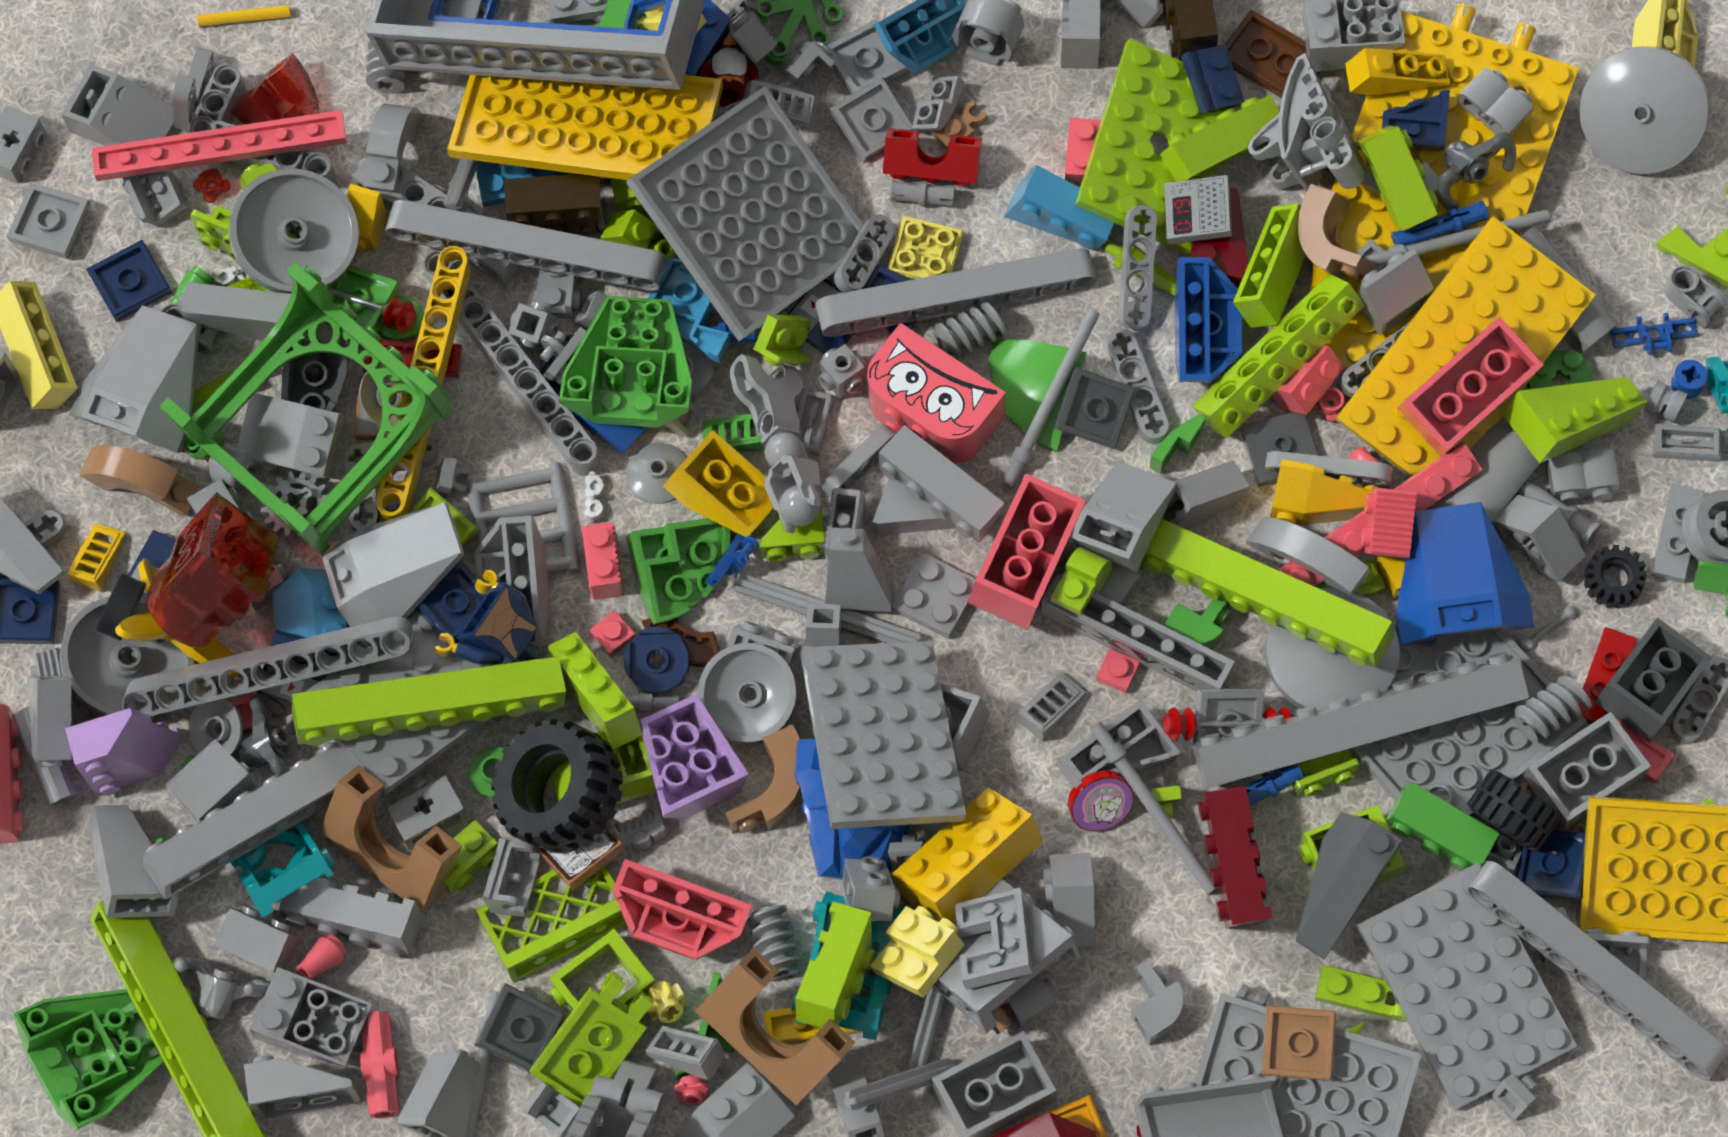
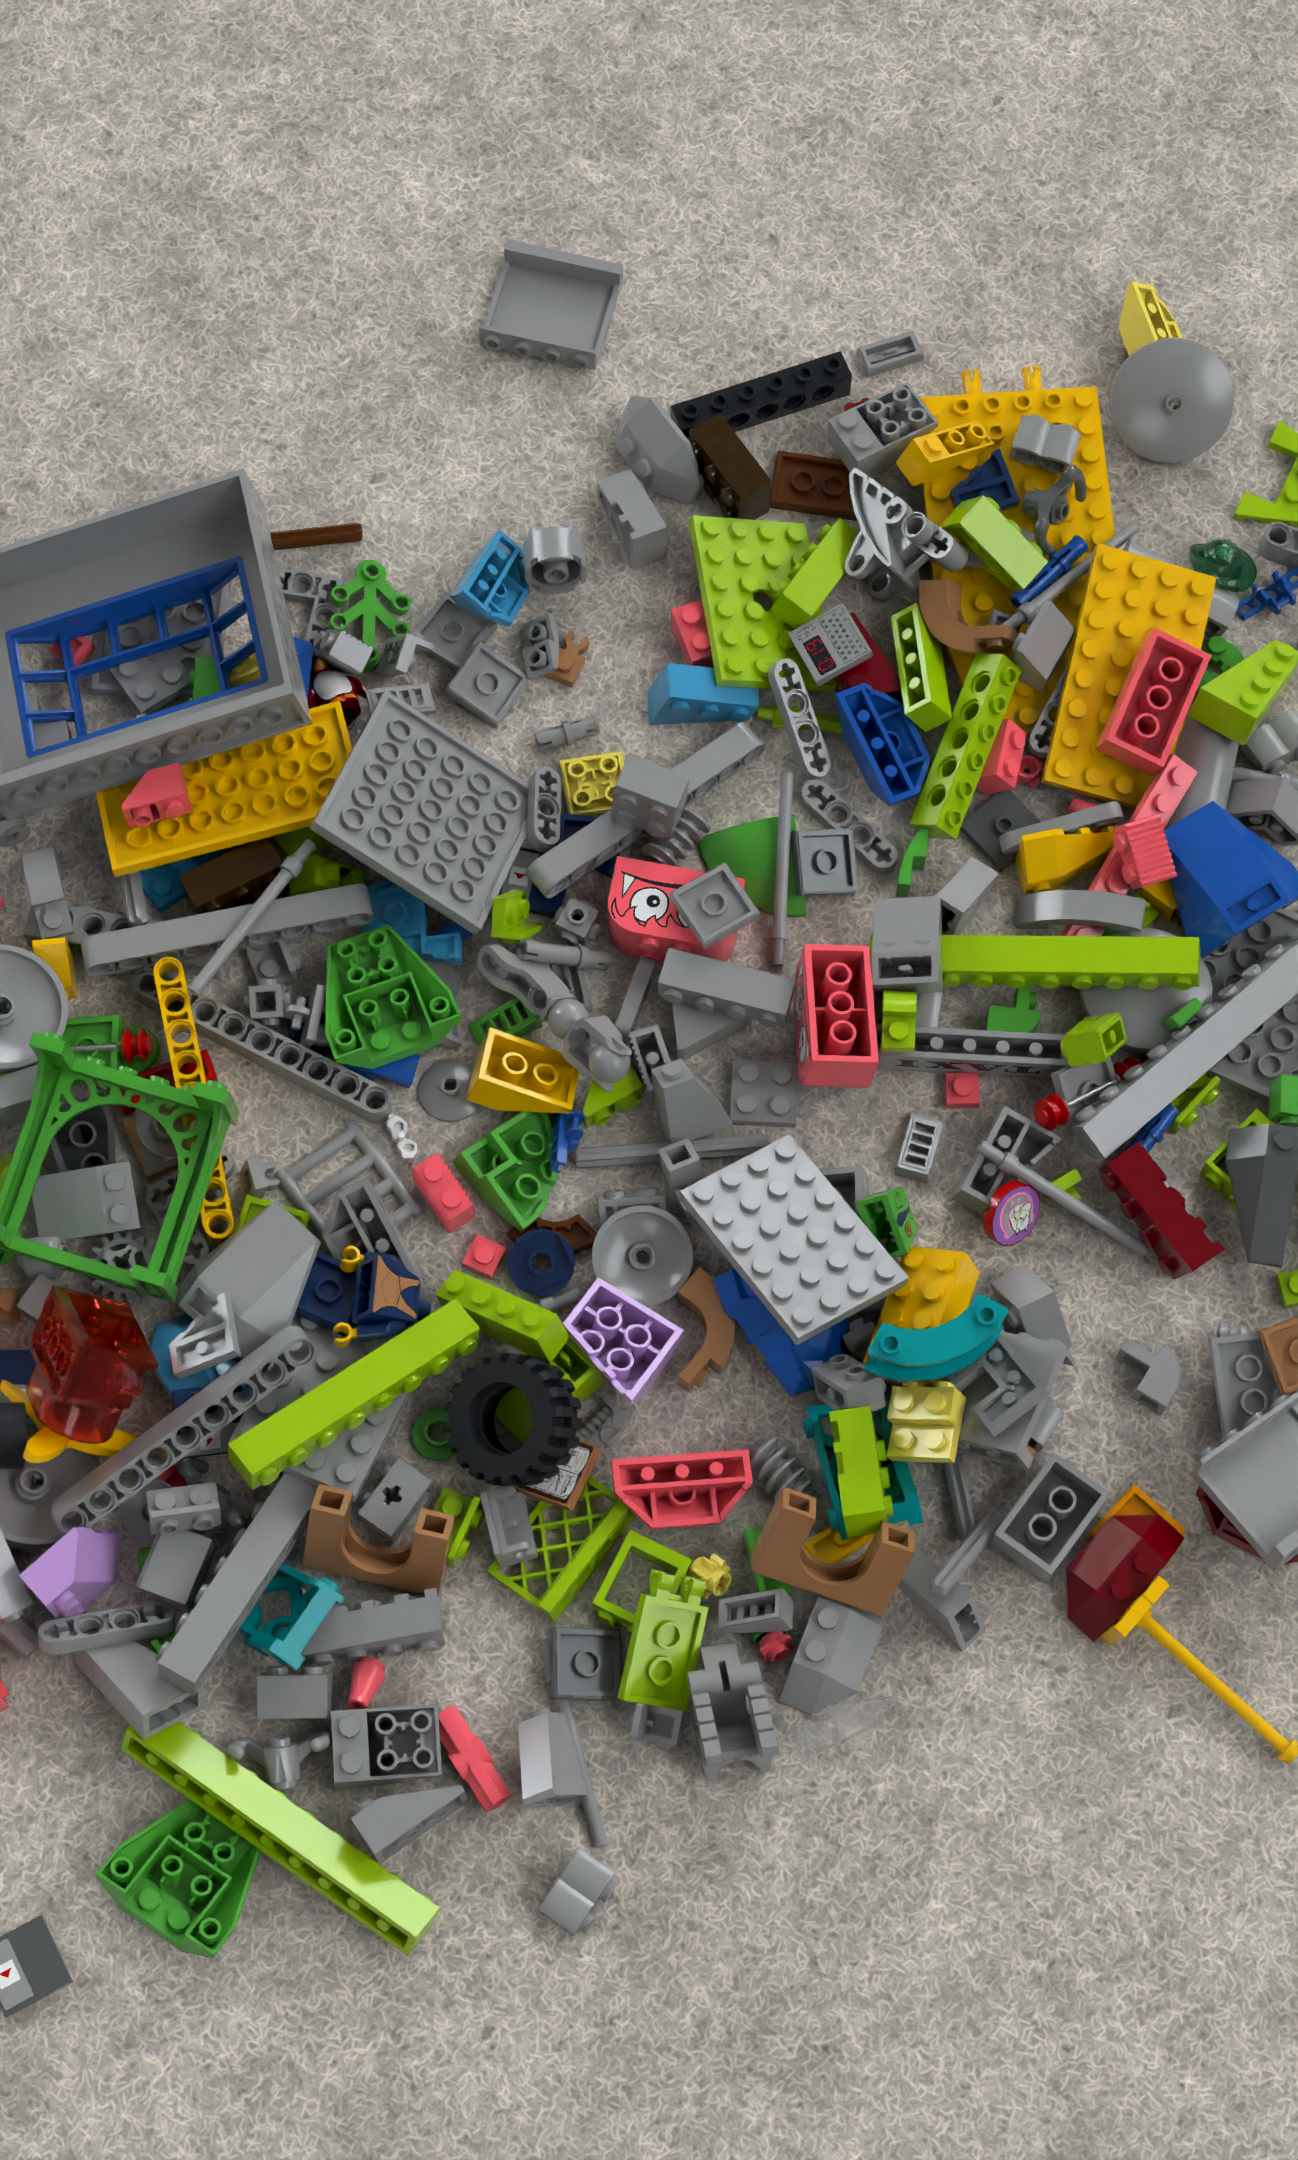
camera: 30 degrees left, 0 degrees up
light grey tile [574,290,607,330] -> none
red arch [883,128,982,186] -> none
dark blue plate [1181,44,1245,115] -> none
none -> light grey beam [38,1601,175,1655]
none -> coral slope [121,762,193,828]
none -> light grey bracket [146,1482,221,1535]
none -> light grey wing [169,1292,241,1379]
none -> light grey bar [187,839,316,996]
none -> light grey pin [517,939,612,971]
none -> light grey brick [611,754,690,840]
none -> light grey plate [669,862,760,949]
none -> bright green torso [856,1186,917,1258]
none -> teal fence [864,1294,1009,1383]
none -> lime brick [1061,1012,1127,1067]
none -> bright green tile [1162,997,1203,1031]
none -> clear green hat [1189,538,1257,593]

